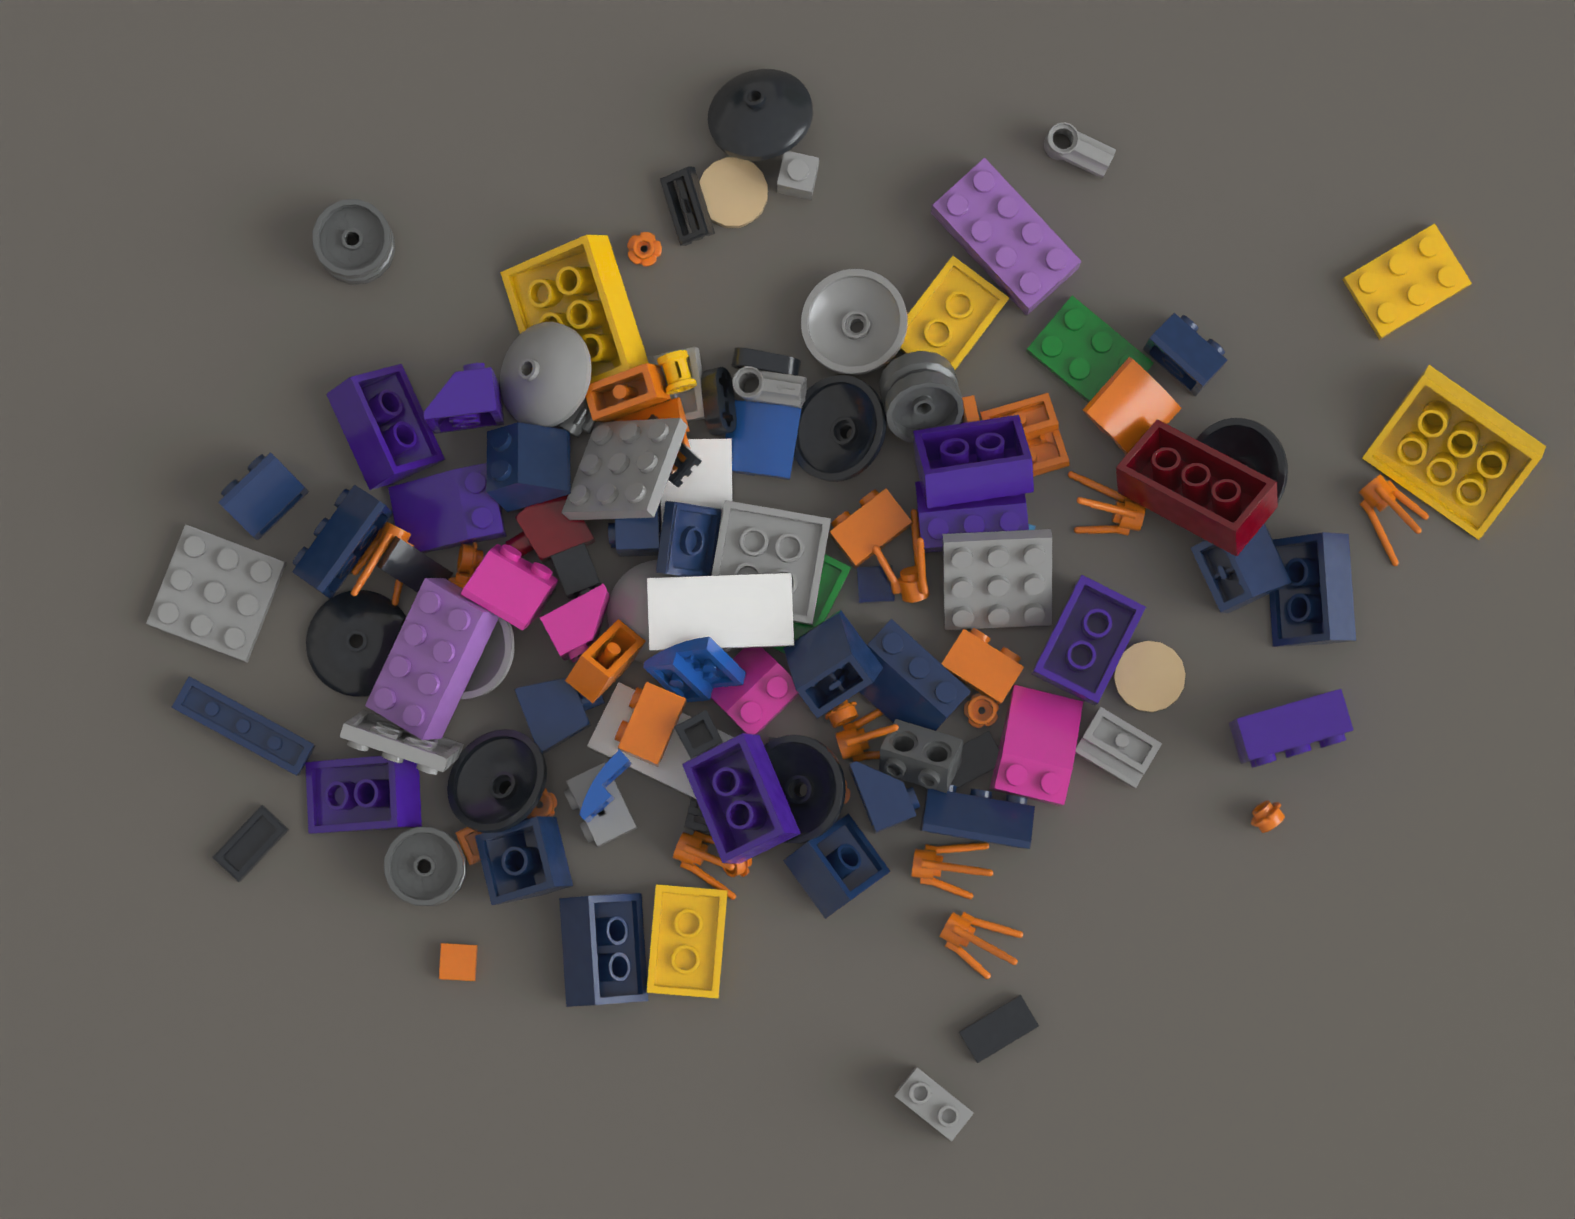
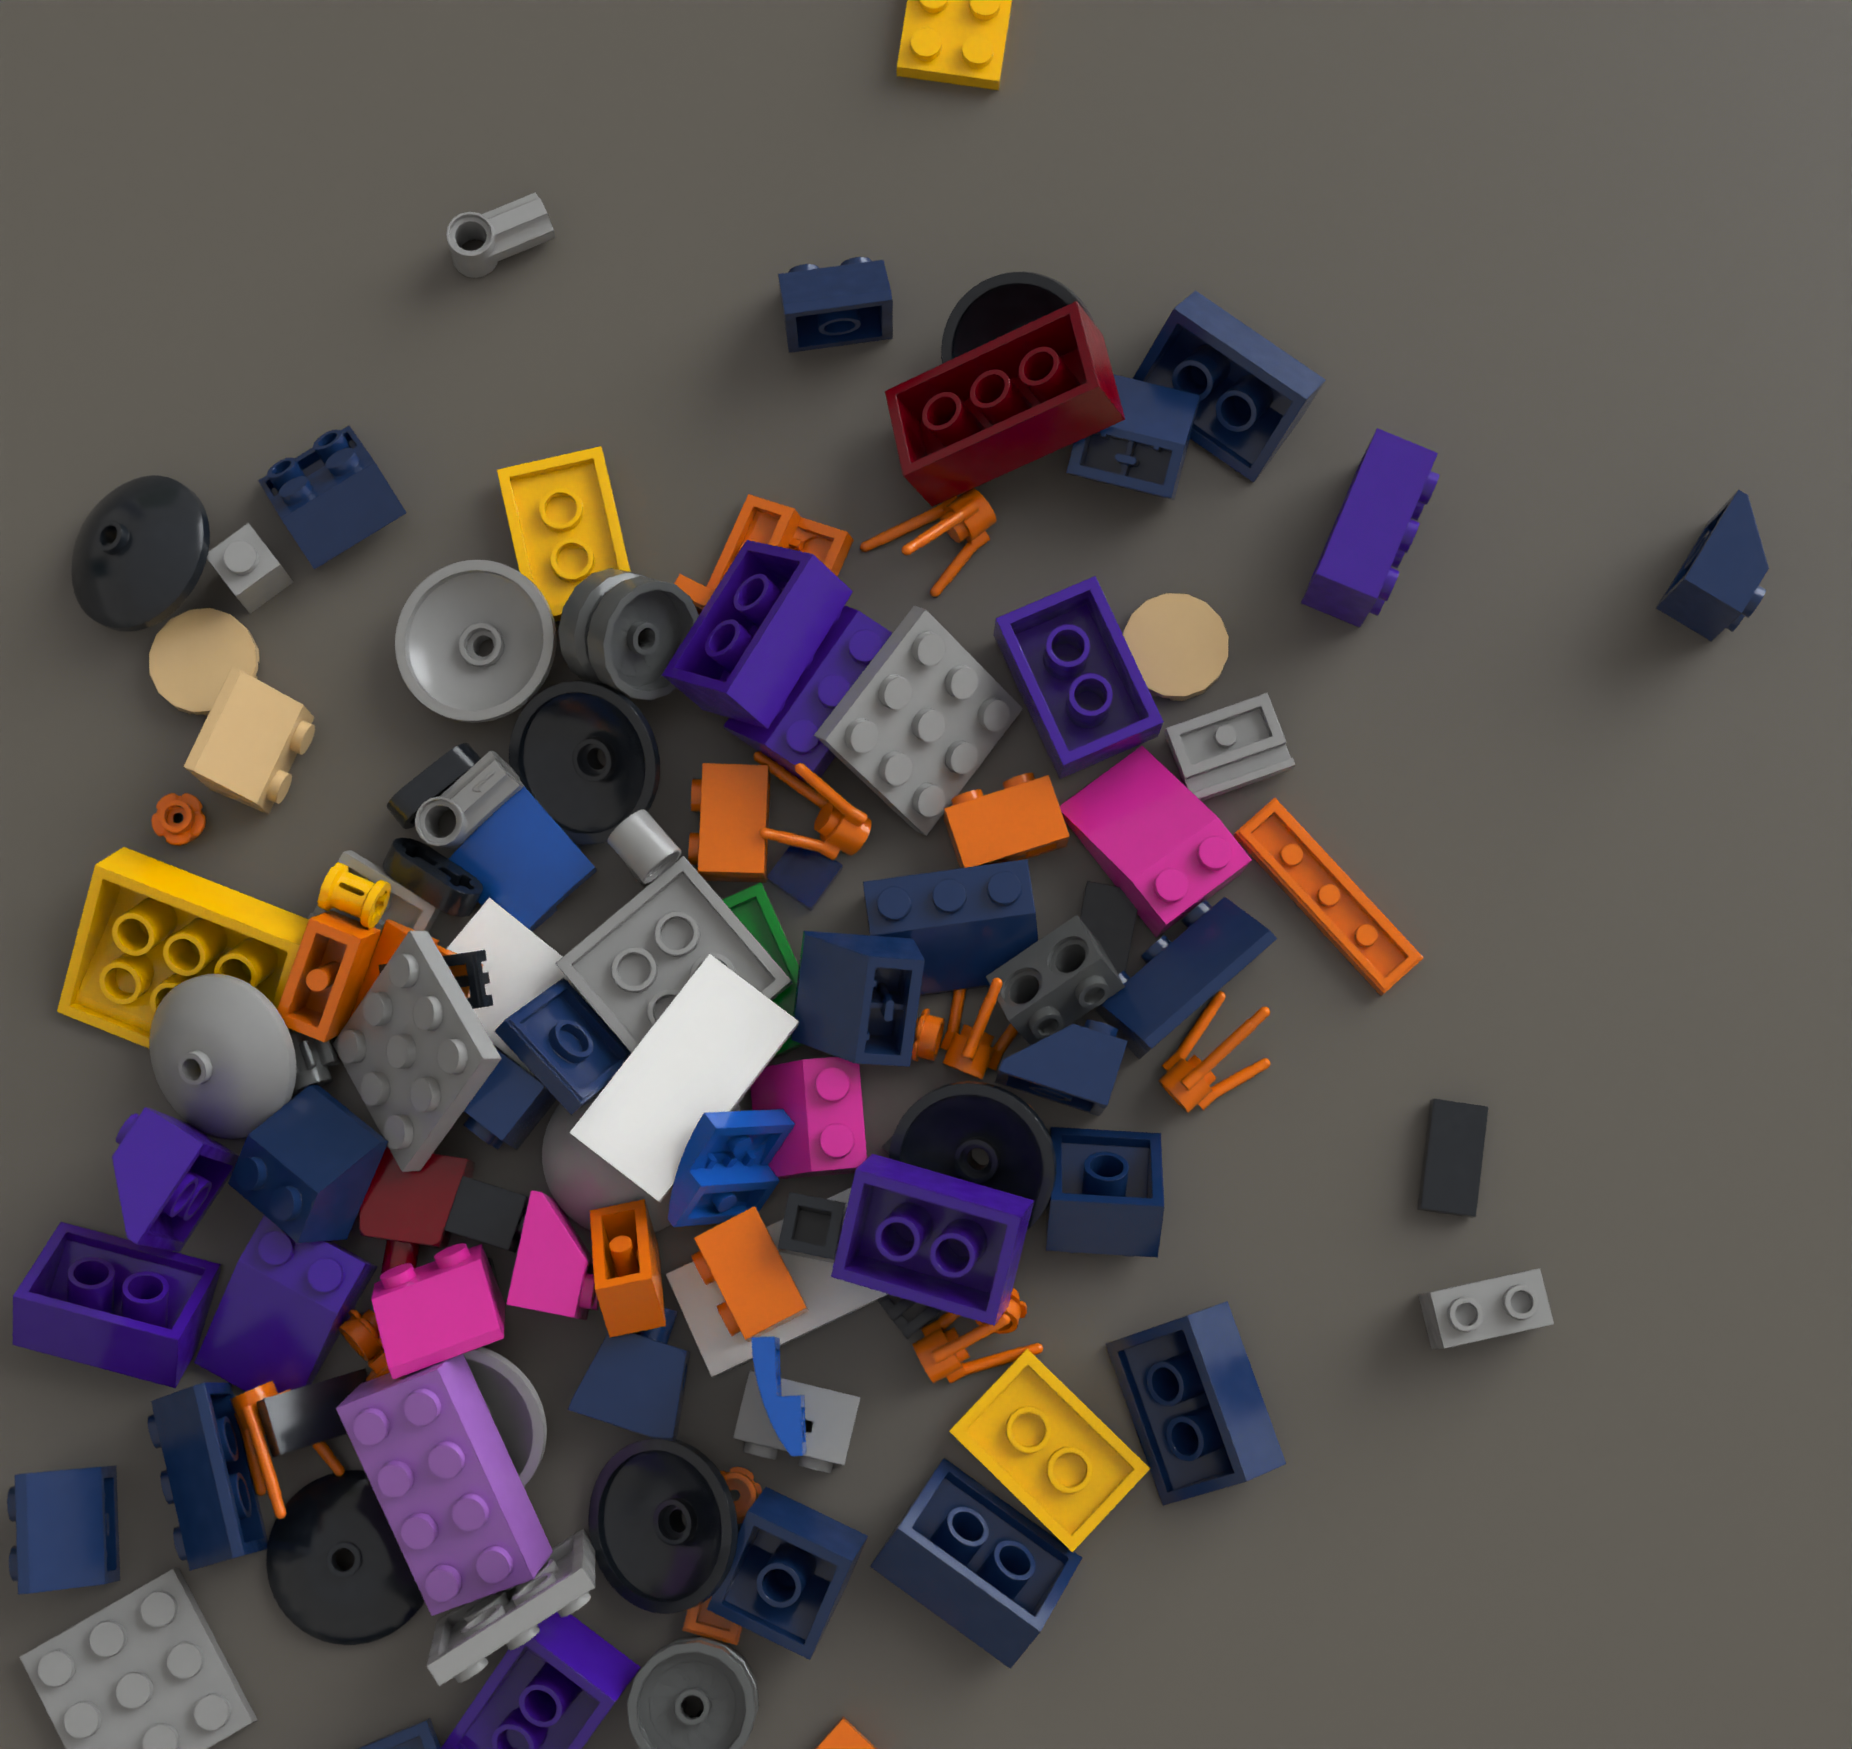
camera: 55 degrees left, 5 degrees down
black tile [660,166,715,246] -> none
medium lavender brick [931,158,1081,316] -> none
orange plant [939,912,1023,979] -> none
orange plate [964,693,999,728] -> none
green plate [1026,296,1154,403] -> none
orange slope [1083,357,1181,455] -> none
orange plate [1251,800,1285,833] -> none
orange plant [1359,474,1429,566] -> none
yellow slope [1362,365,1546,540] -> none
none -> tan slope [183,666,315,815]
none -> dark blue slope [258,425,406,570]
none -> light grey piece [607,809,682,886]
none -> dark blue slope [1106,1301,1286,1506]
none -> orange tile [1233,798,1424,996]
none -> dark blue slope [1656,490,1769,641]

